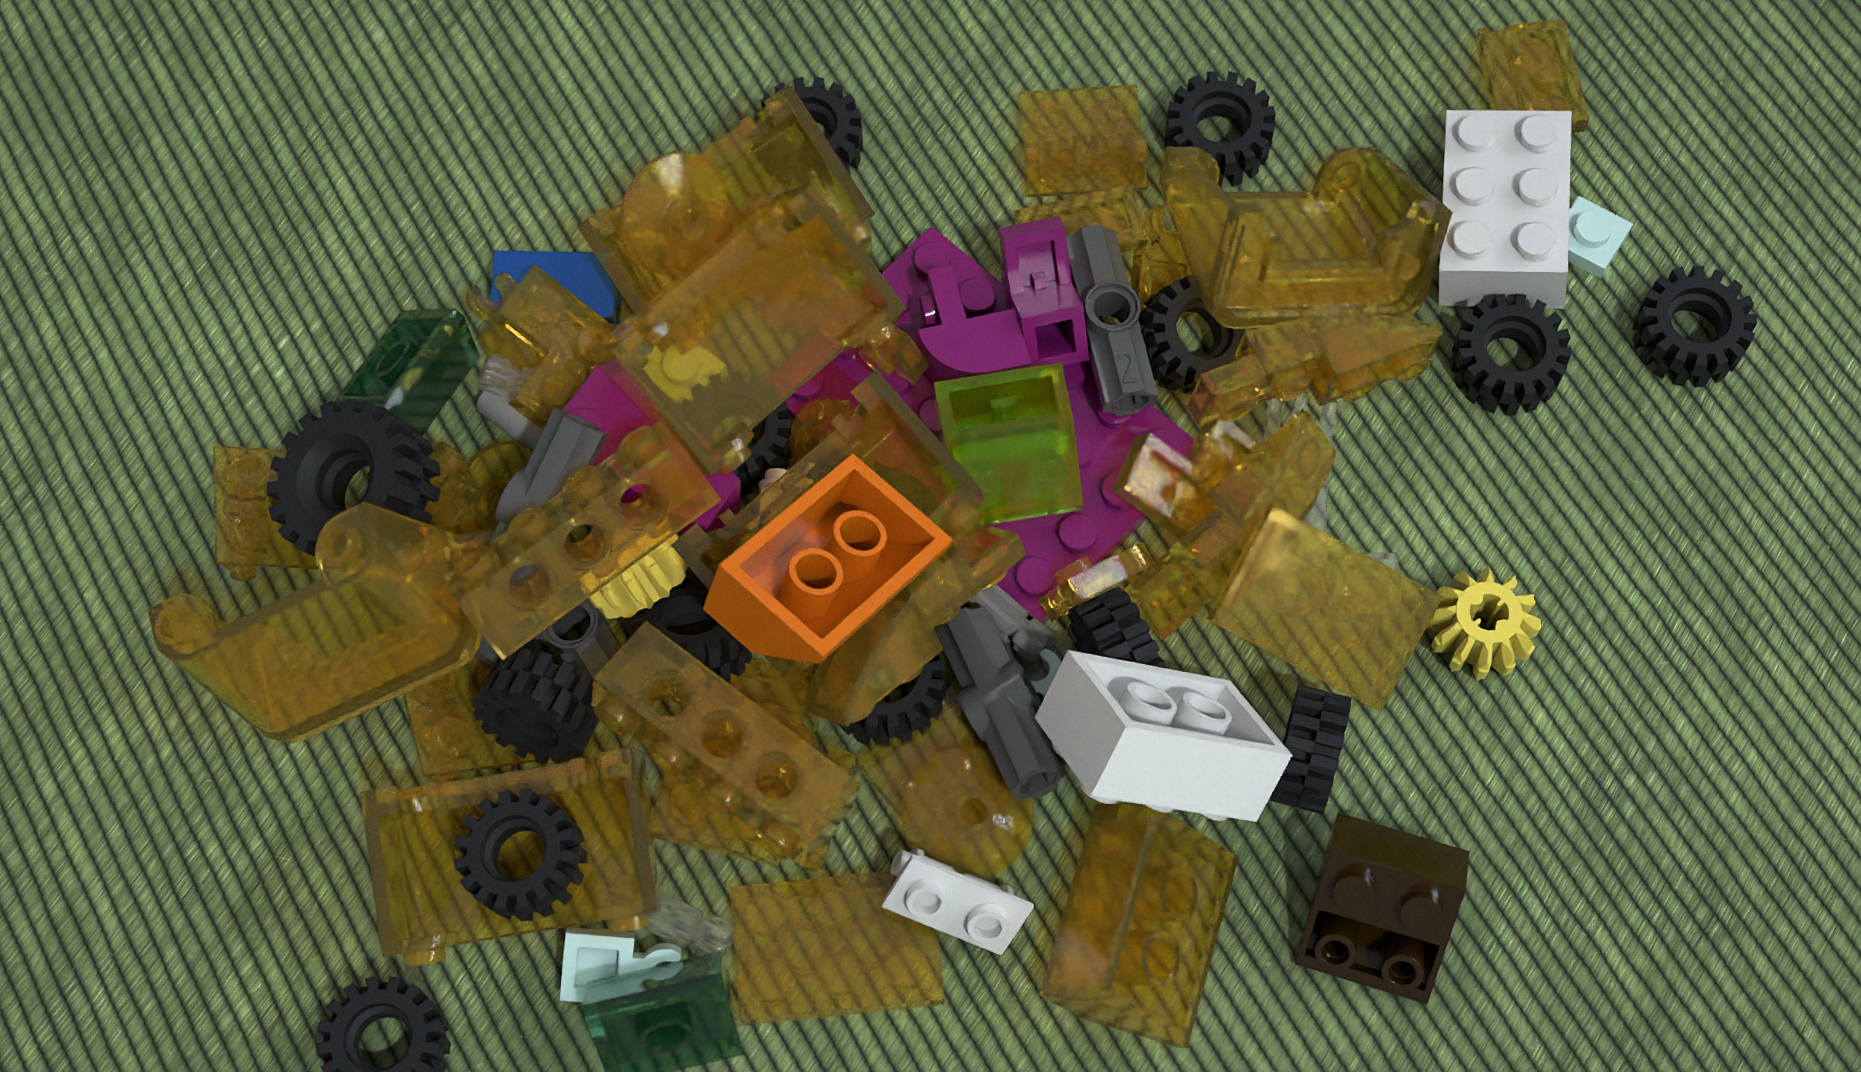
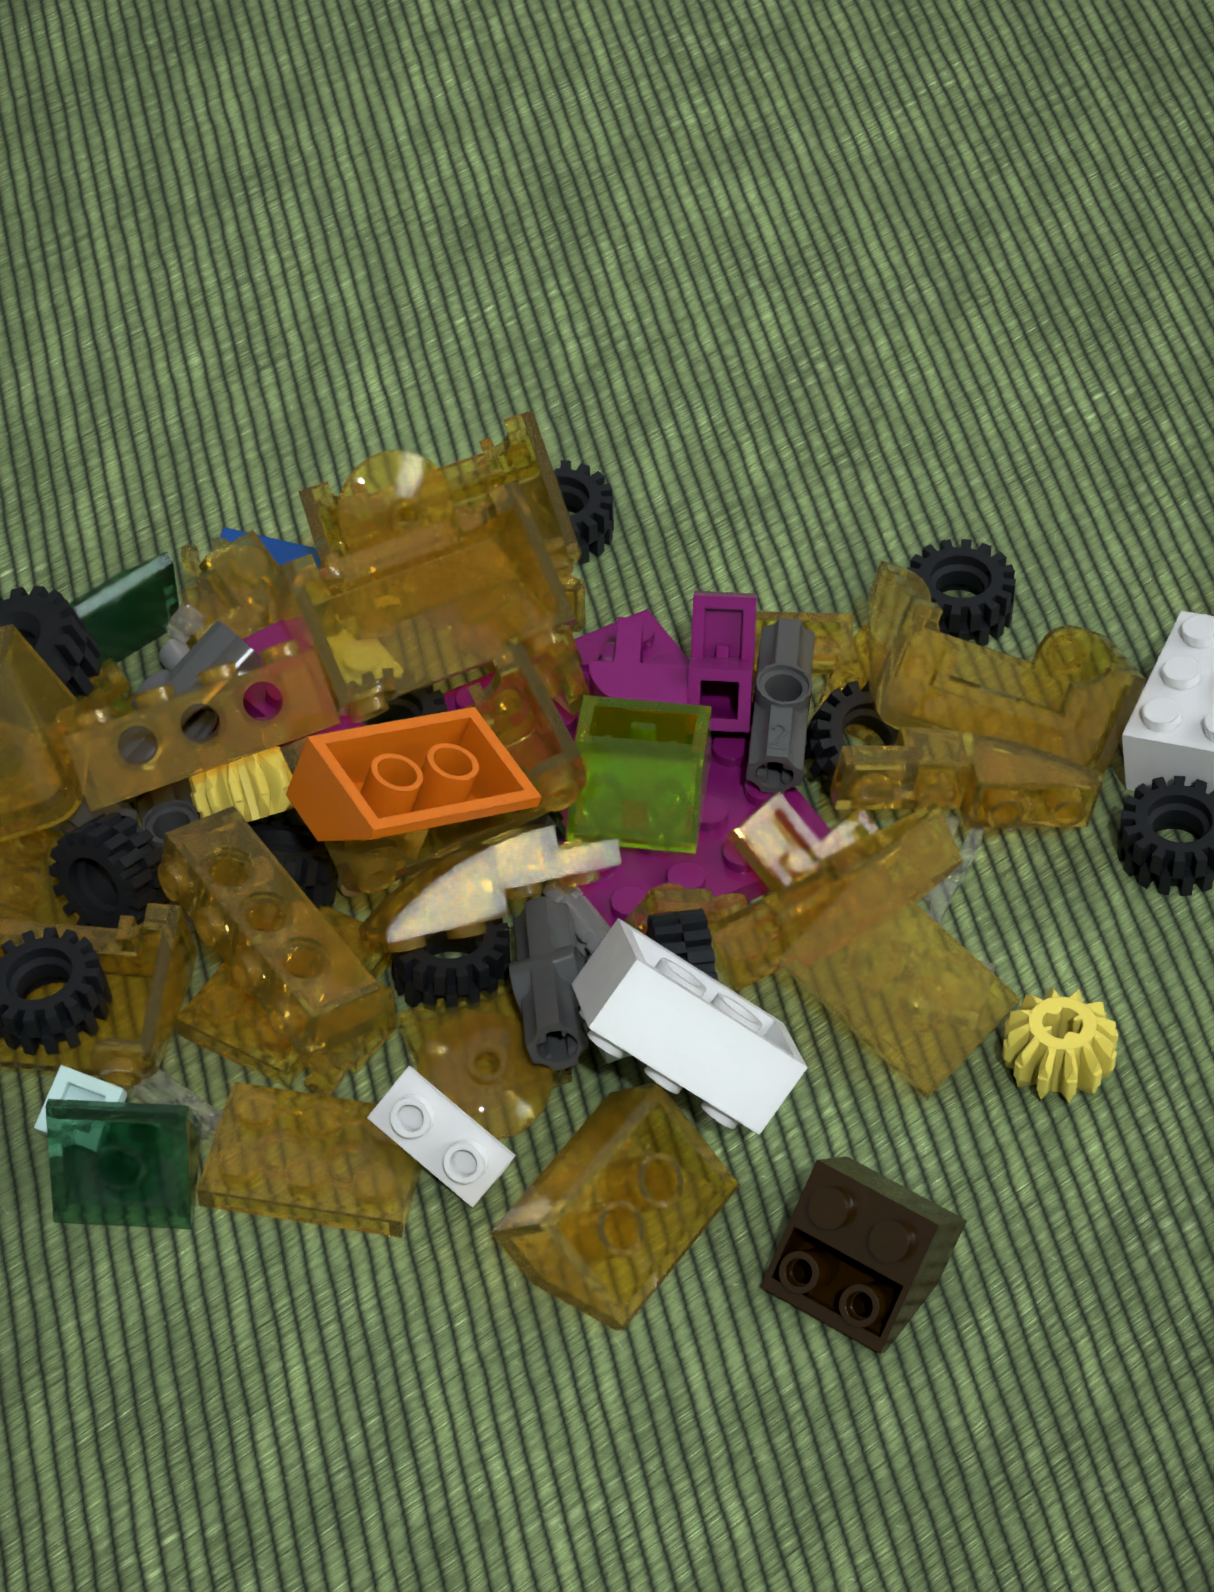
camera: 15 degrees right, 20 degrees down
clear yellow hinge [1019,85,1148,197] -> none
black tyre [1270,684,1352,814] -> none

